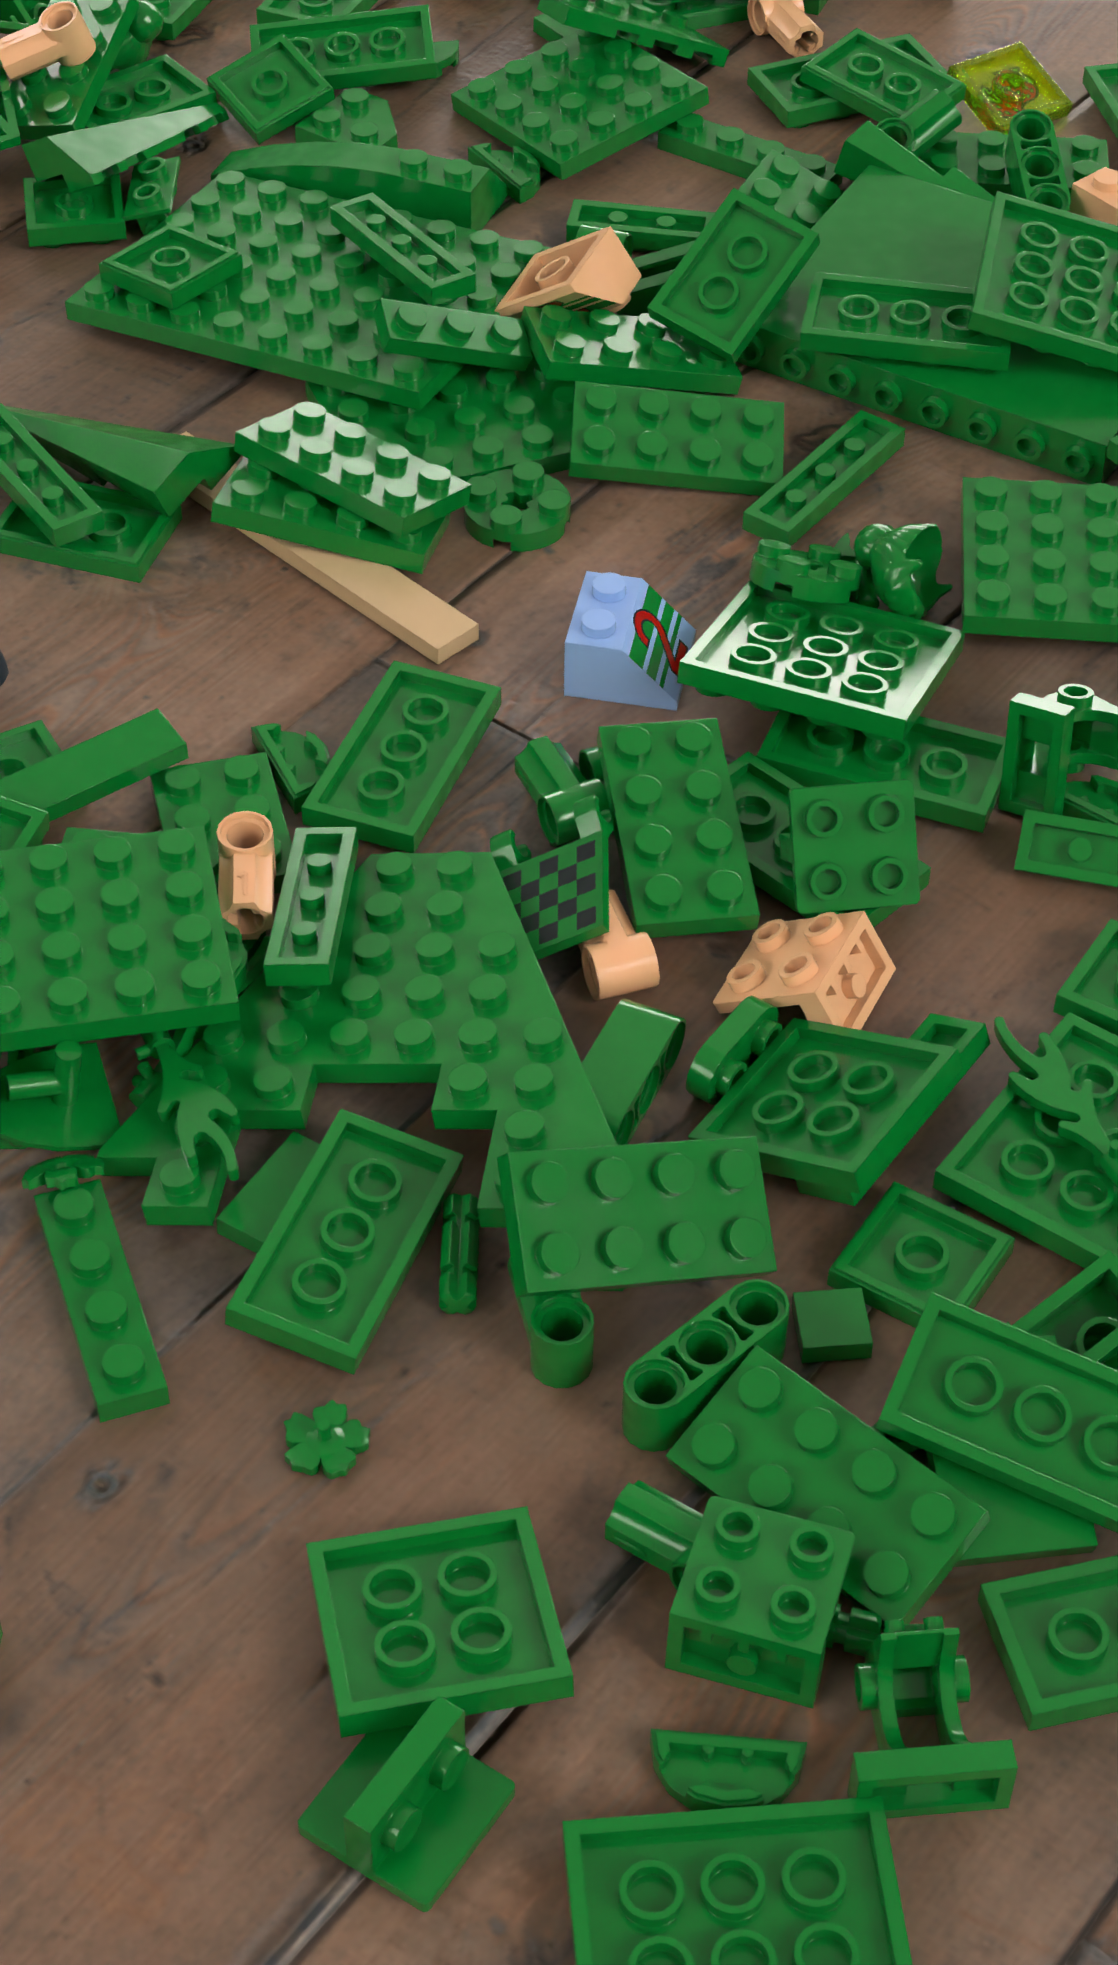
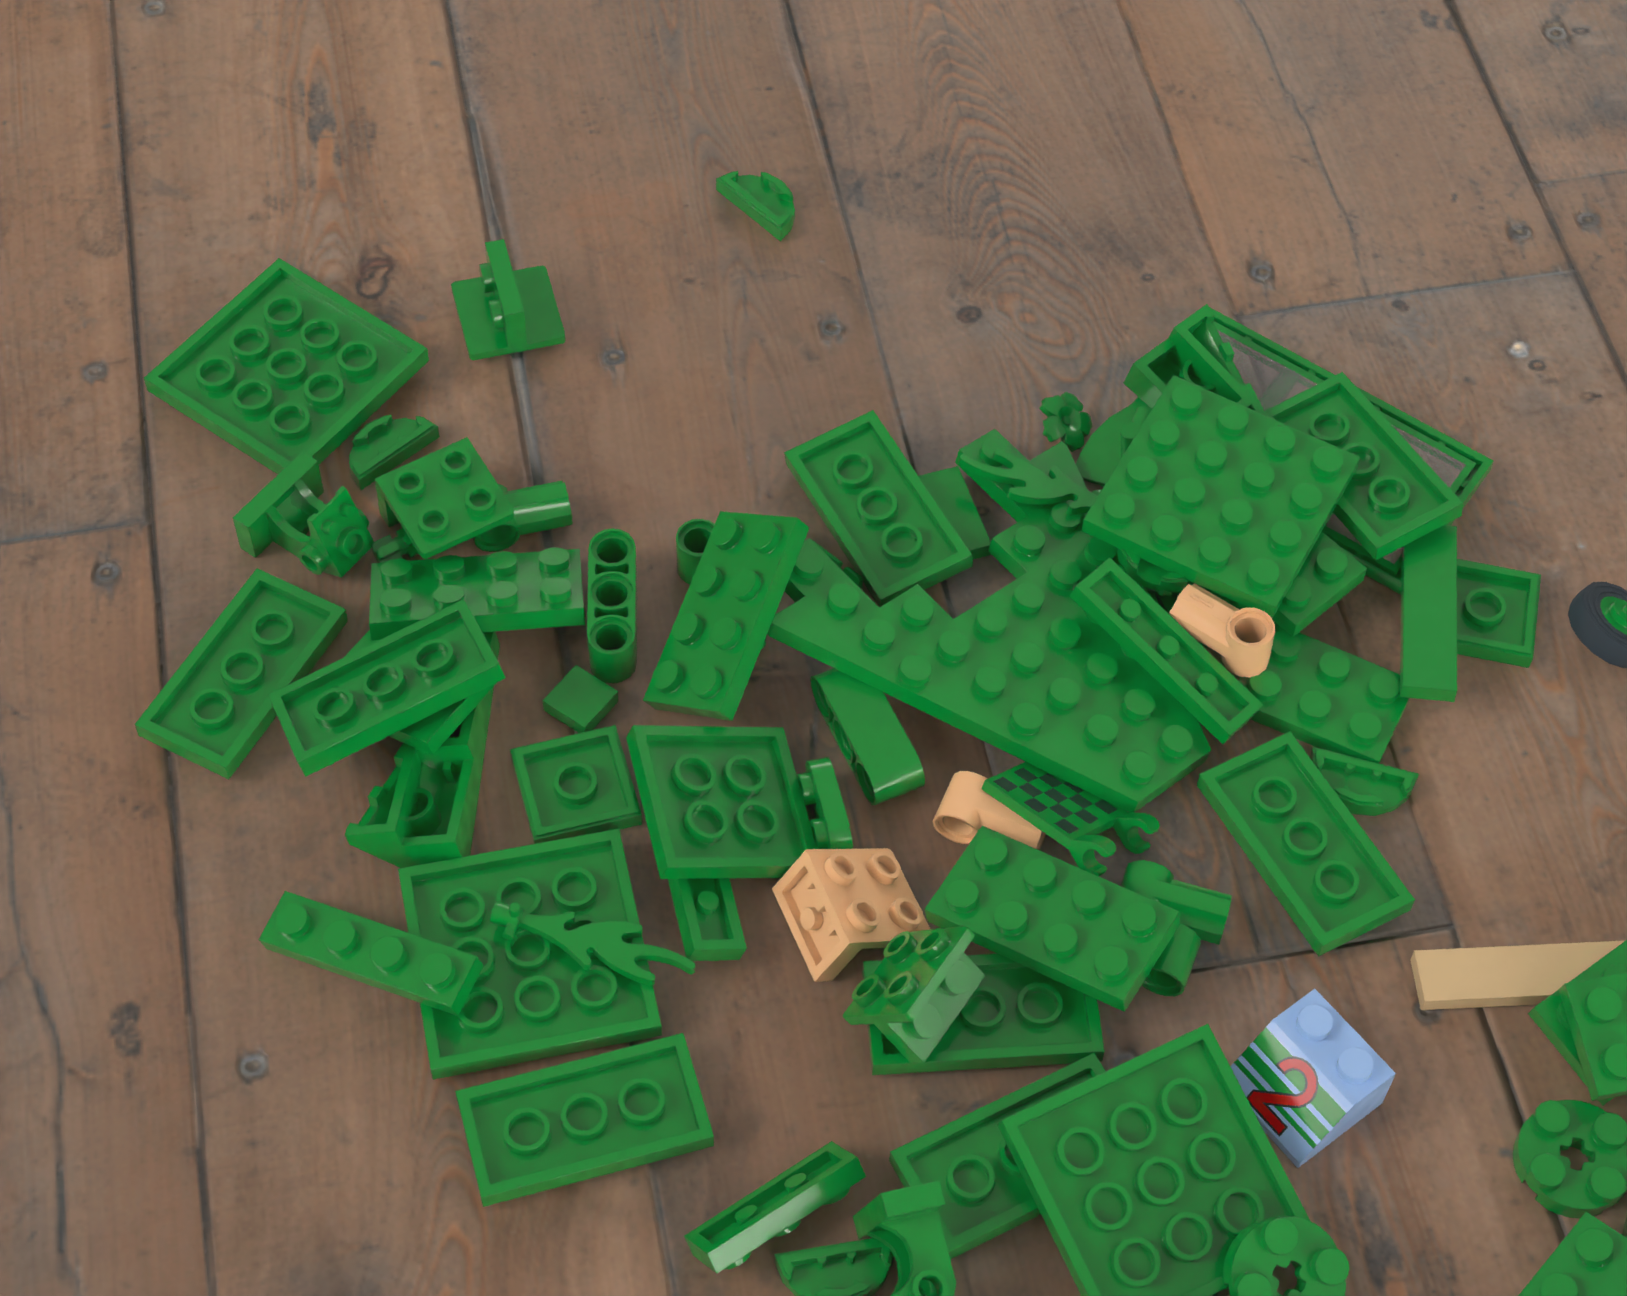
camera: 130 degrees right, 10 degrees up
green plate [34,1179,170,1423] -> none
green plant [284,1400,371,1479] -> none
green plate [306,1506,574,1738] -> none

